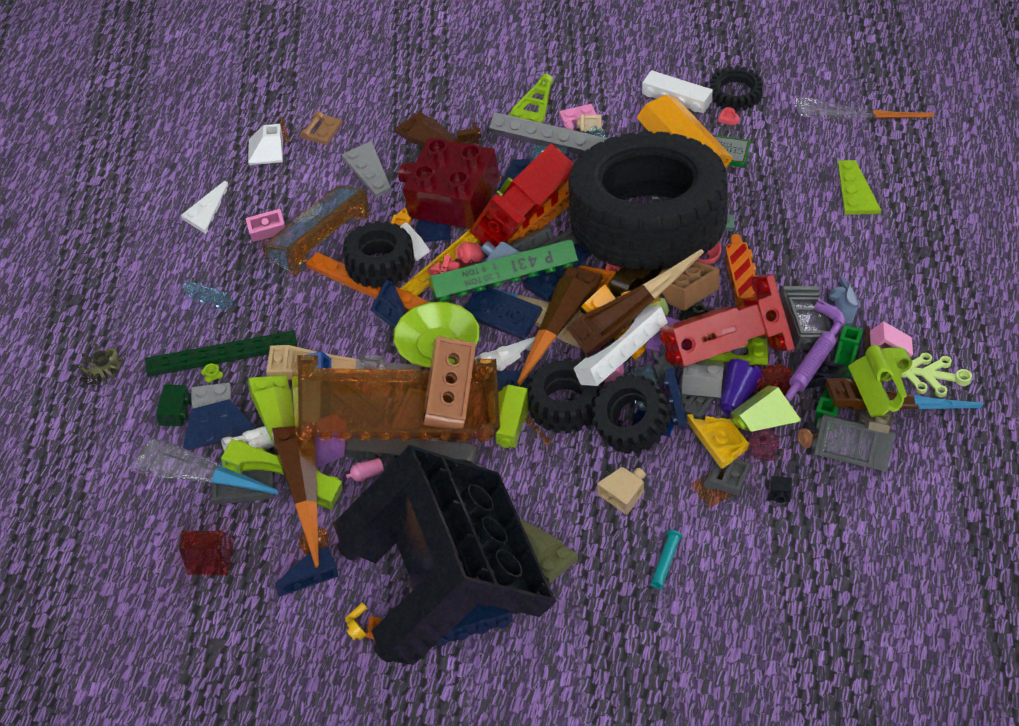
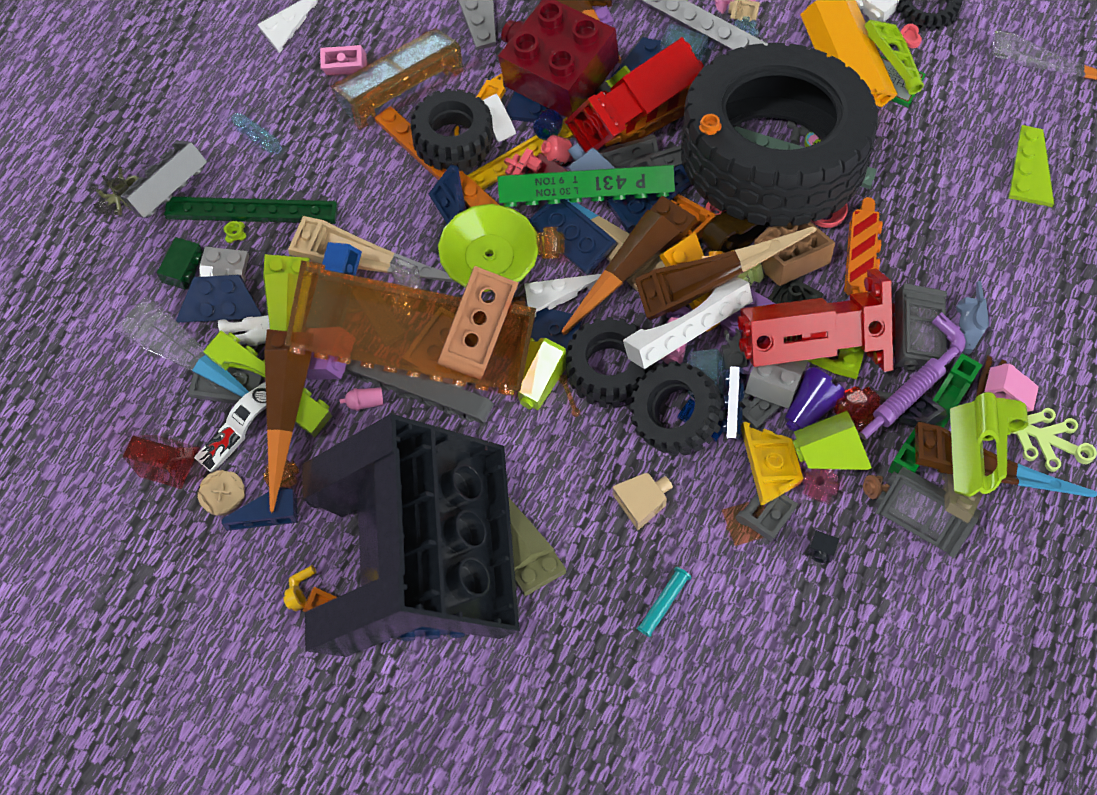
camera: 15 degrees right, 15 degrees up
none -> wedge [120,140,207,218]
none -> piece [194,381,266,473]
none -> tan tile [197,470,245,516]
none -> clear blue head [533,109,564,141]
none -> clear orange head [536,227,565,259]
none -> orange plate [699,114,722,135]
none -> lime plate [864,20,924,95]

